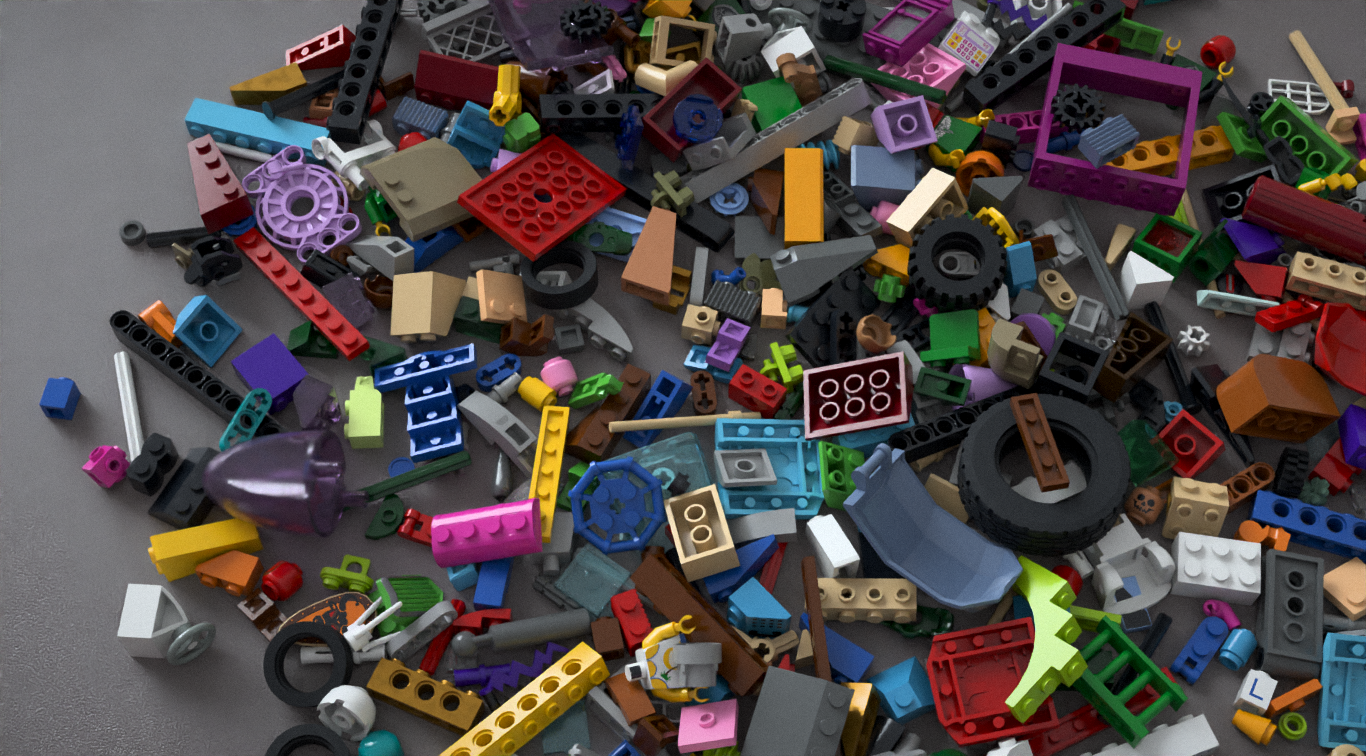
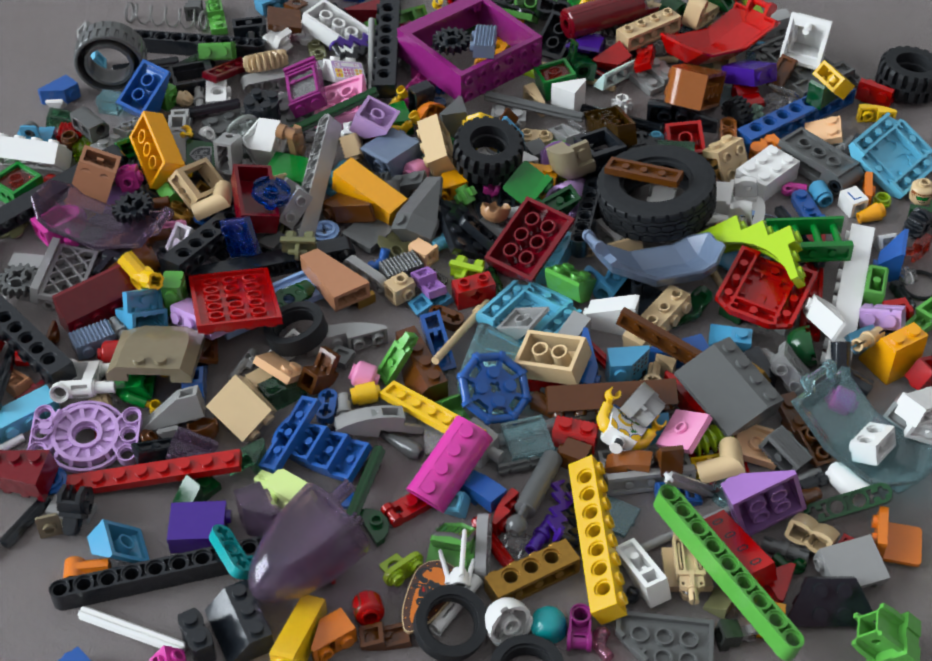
camera: 50 degrees left, 15 degrees down
black plate [667,472,691,497] -> none

